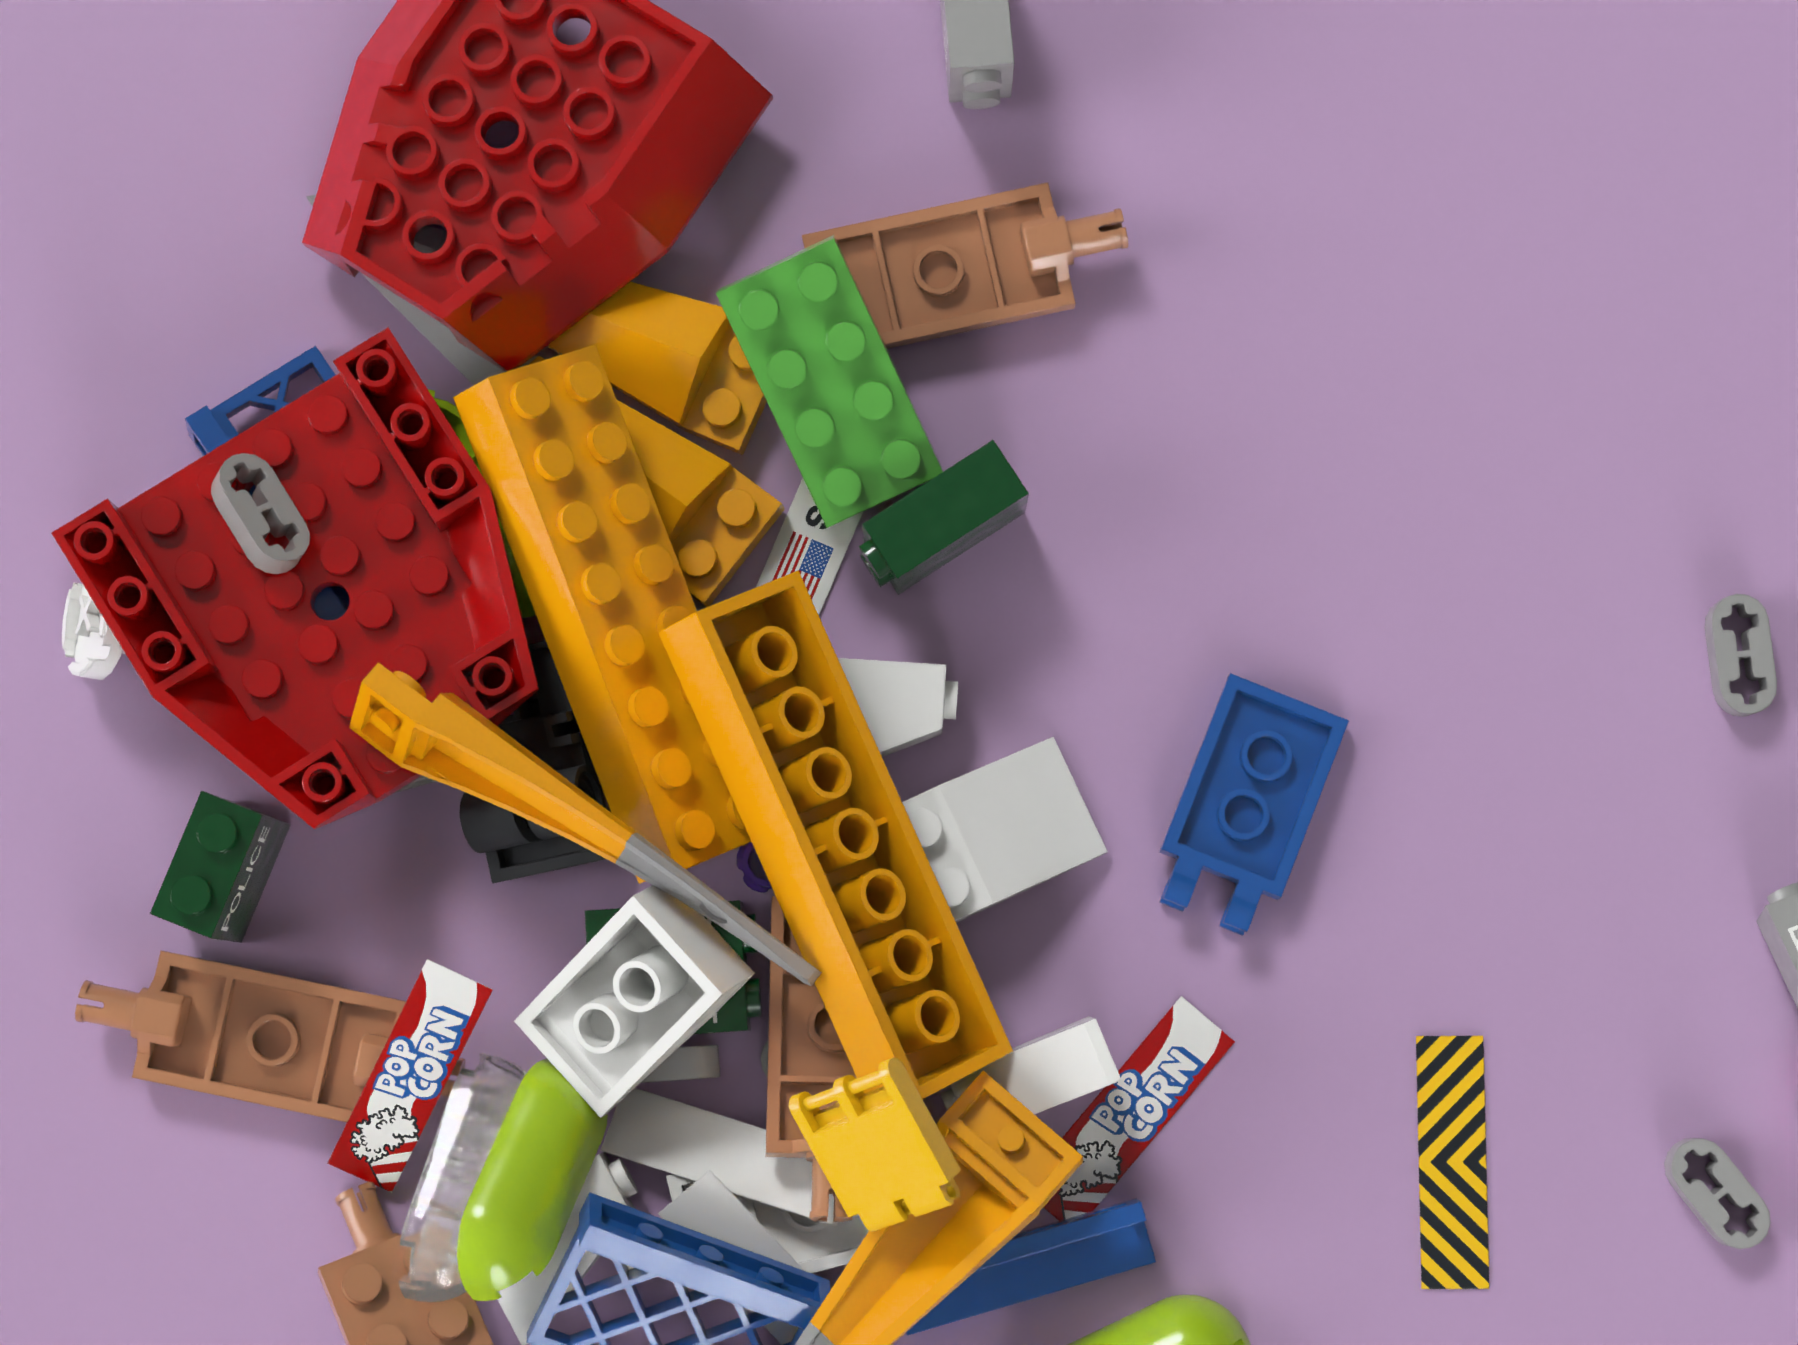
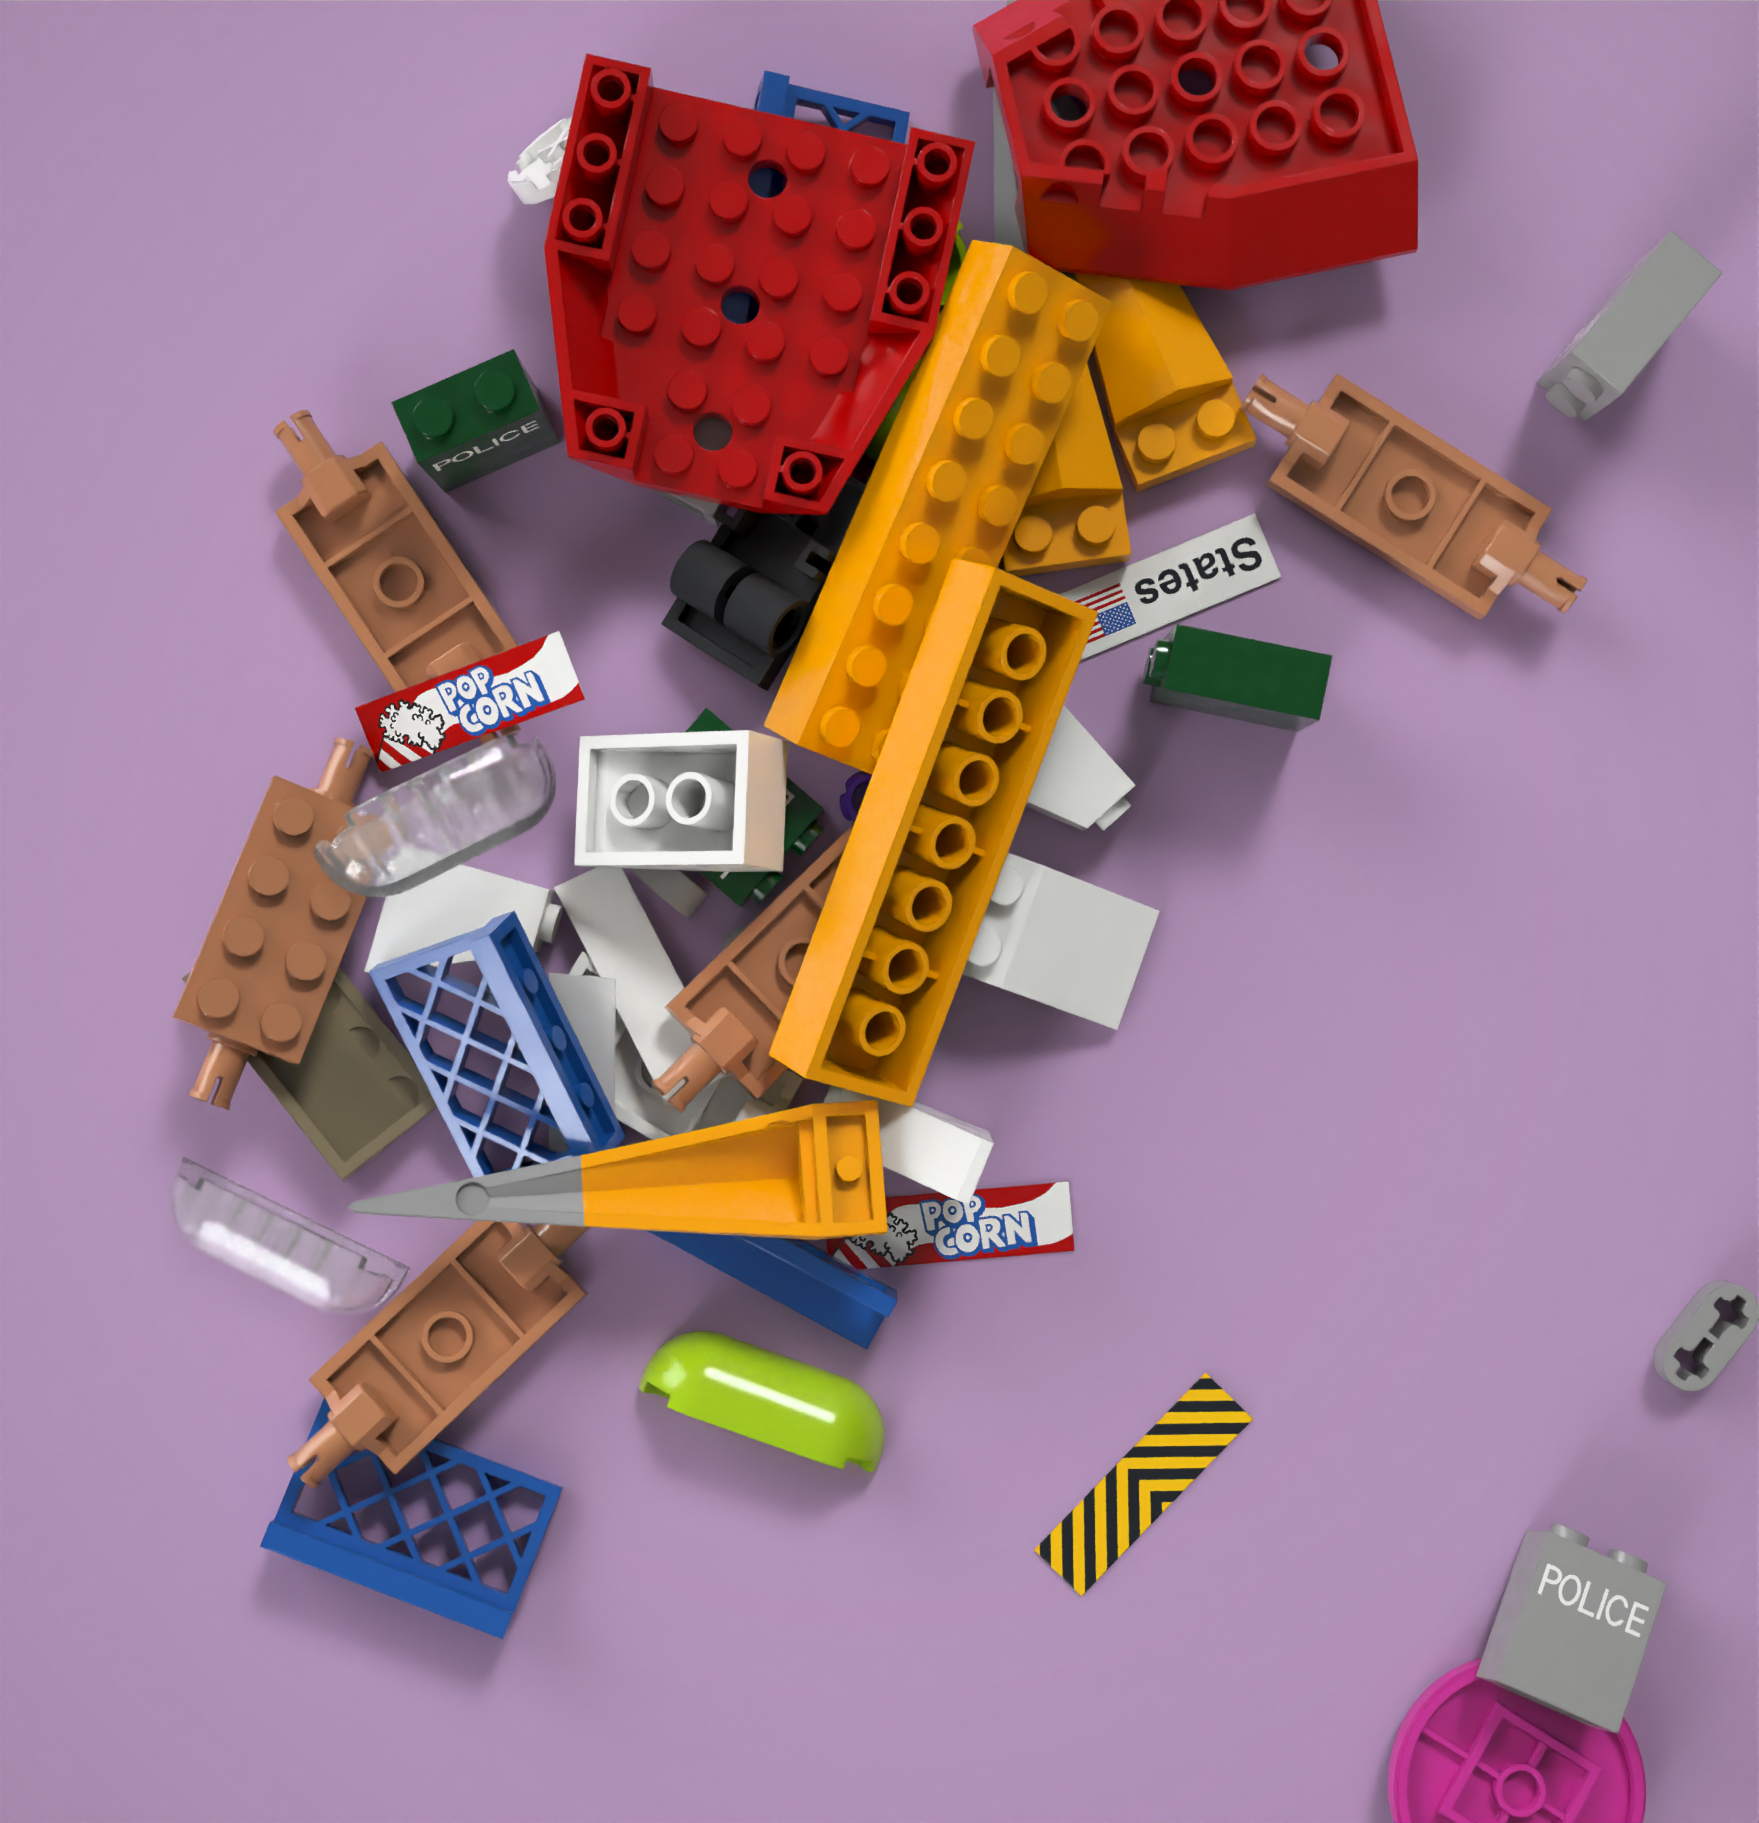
camera: 35 degrees right, 5 degrees up
light grey beam [211,453,310,574] -> none
light orange plate [349,662,822,986] -> none
lime brick [457,1058,608,1301] -> none
bright green brick [716,235,943,528] -> none
yellow plate [789,1058,961,1232] -> none
blue tile [1159,673,1349,936] -> none
light grey beam [1664,1138,1771,1249] -> none

